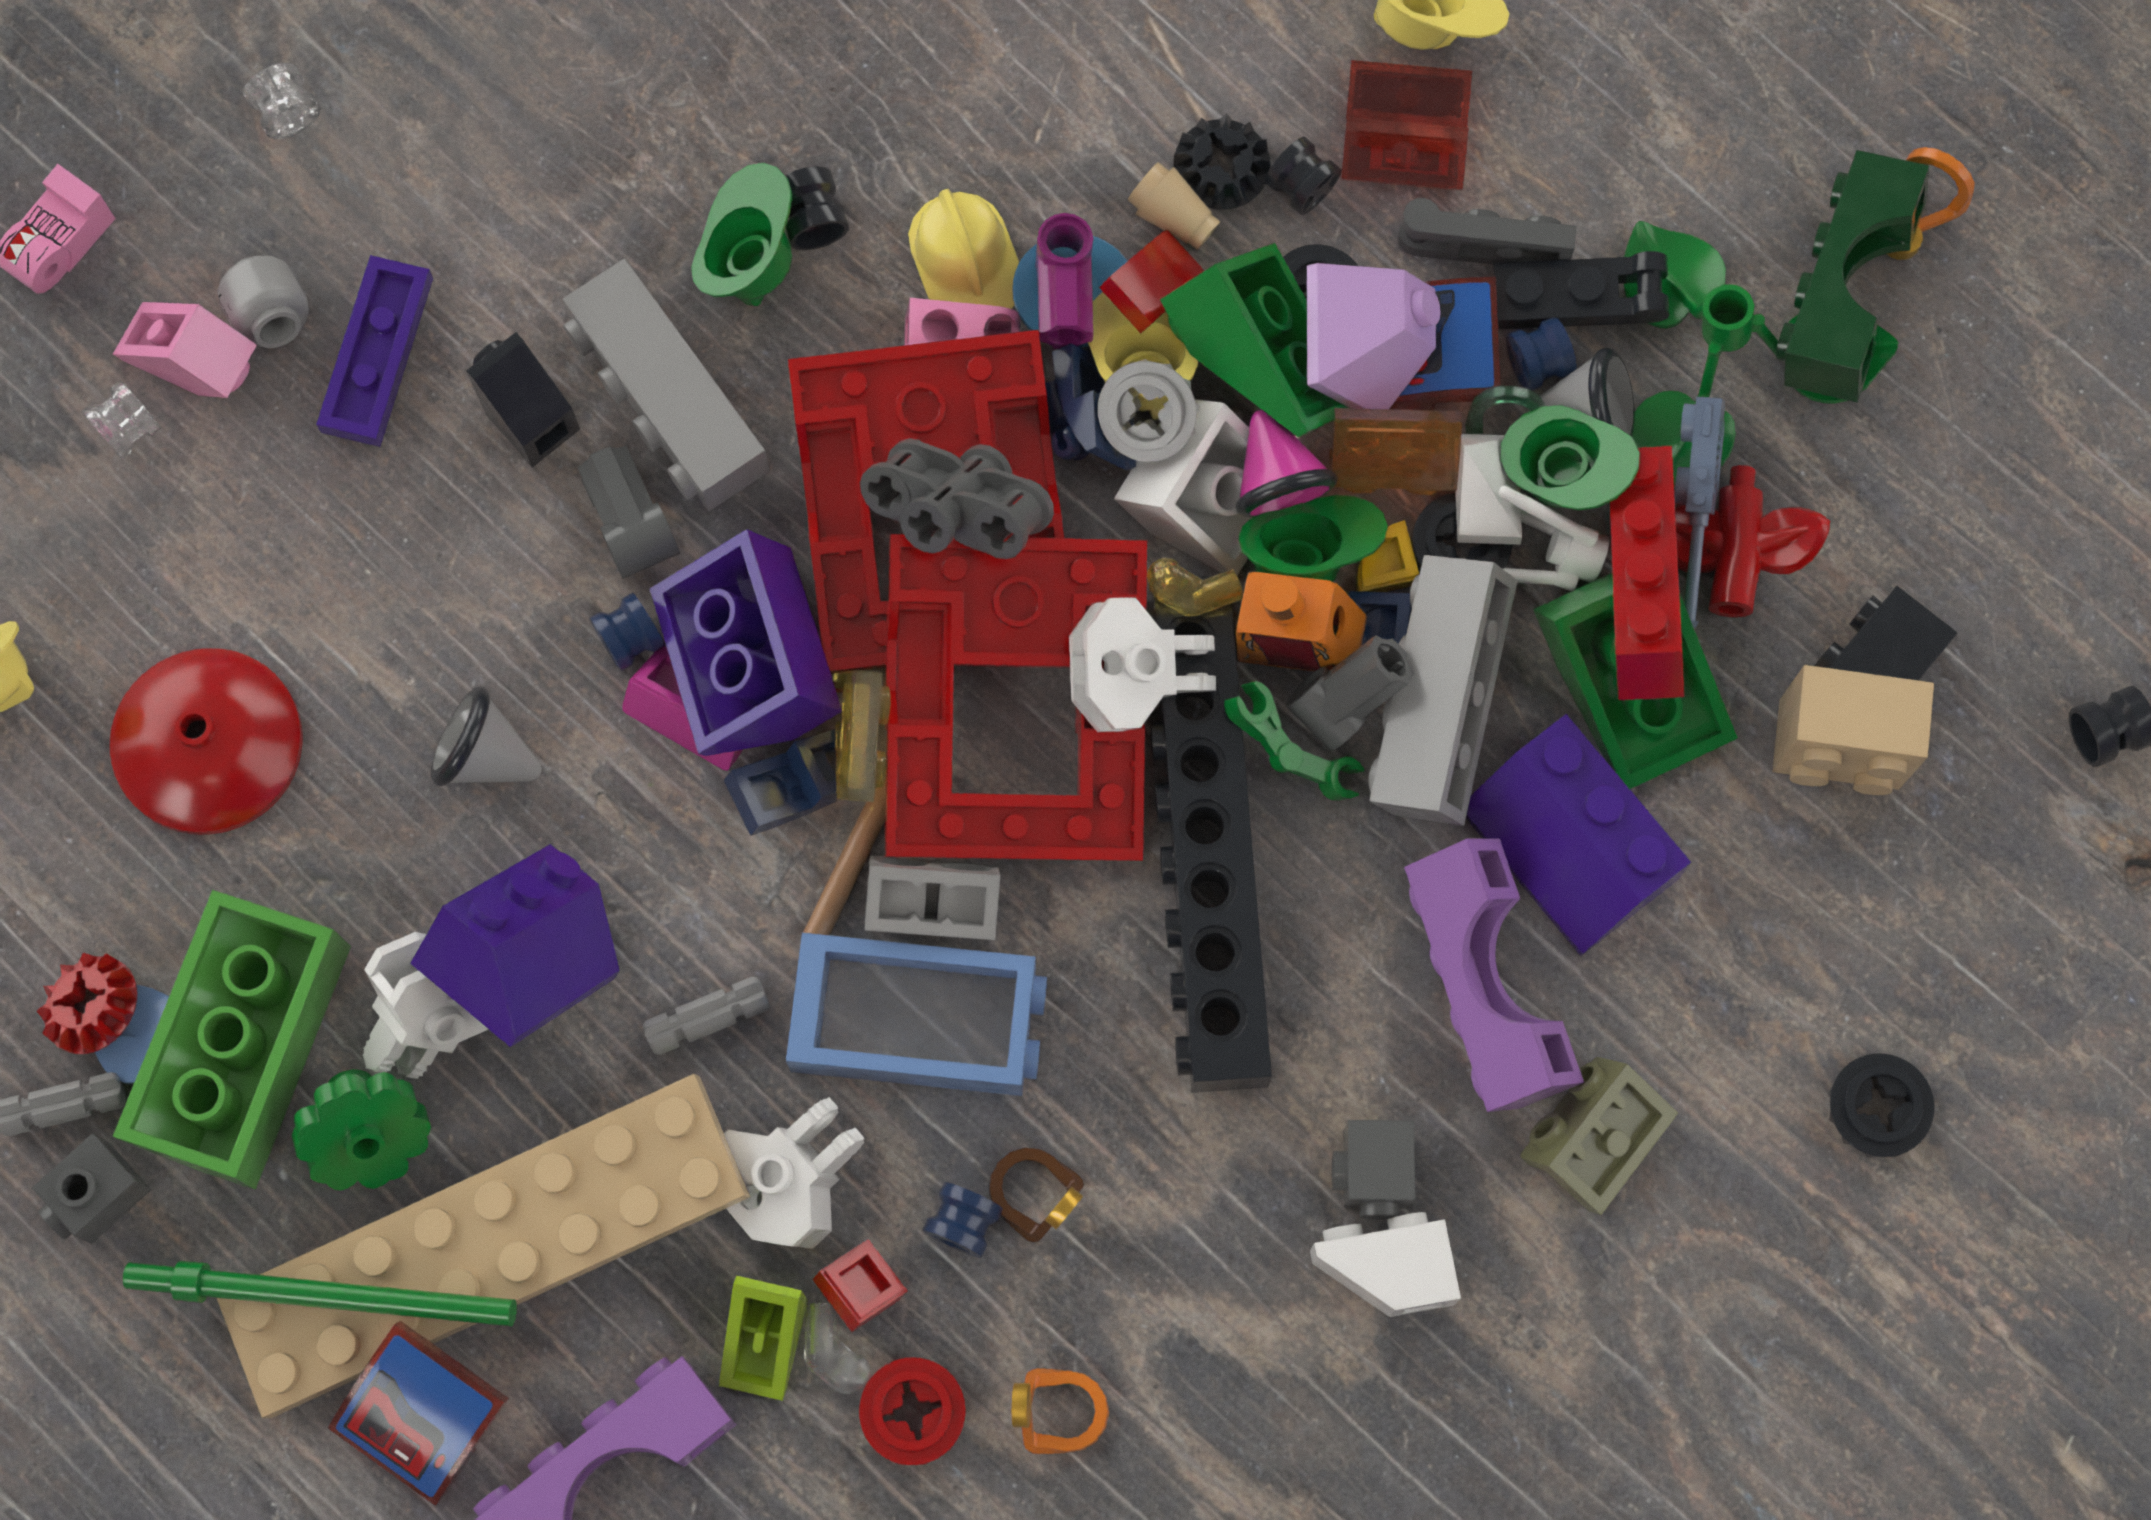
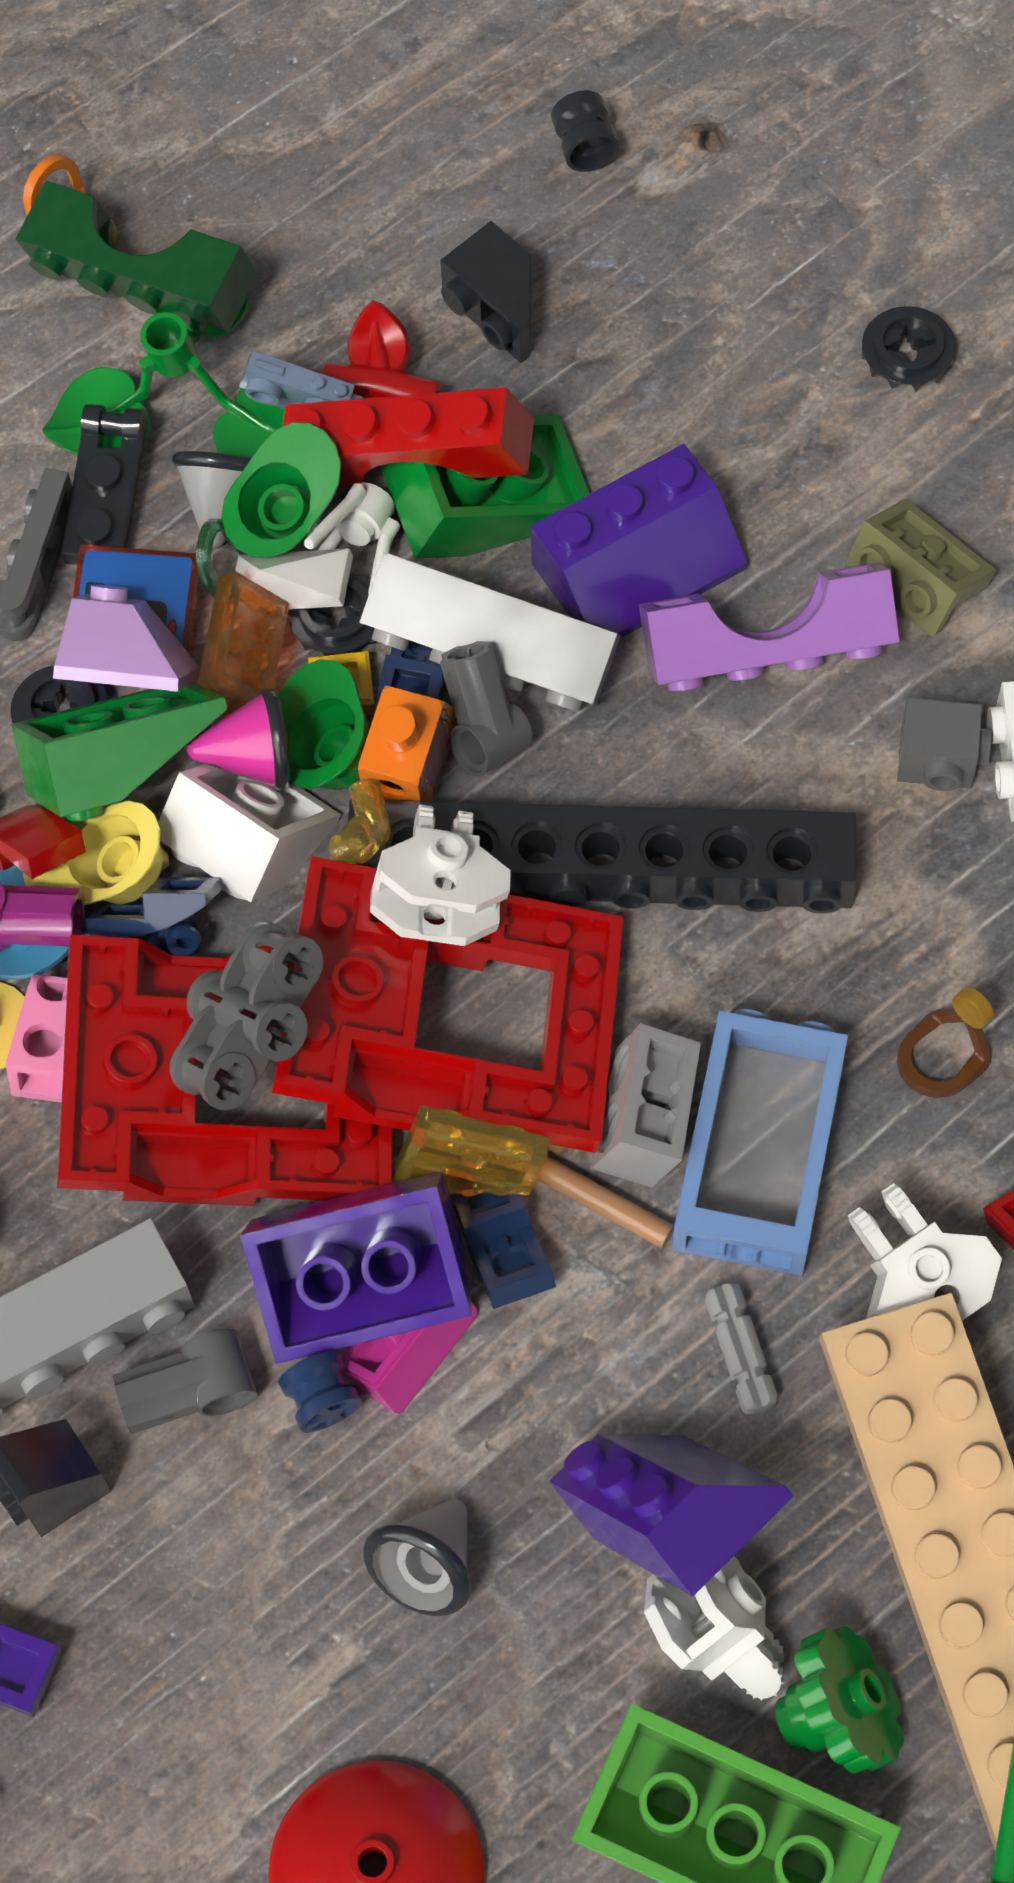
camera: 80 degrees left, 10 degrees down
dark blue wheel [922,1182,1003,1258] -> none
light grey gear [1098,359,1200,462] -> none
green piece [1224,681,1364,801] -> none
dark blue wheel [1506,317,1577,392] -> none
tan brick [1772,665,1934,795] -> none

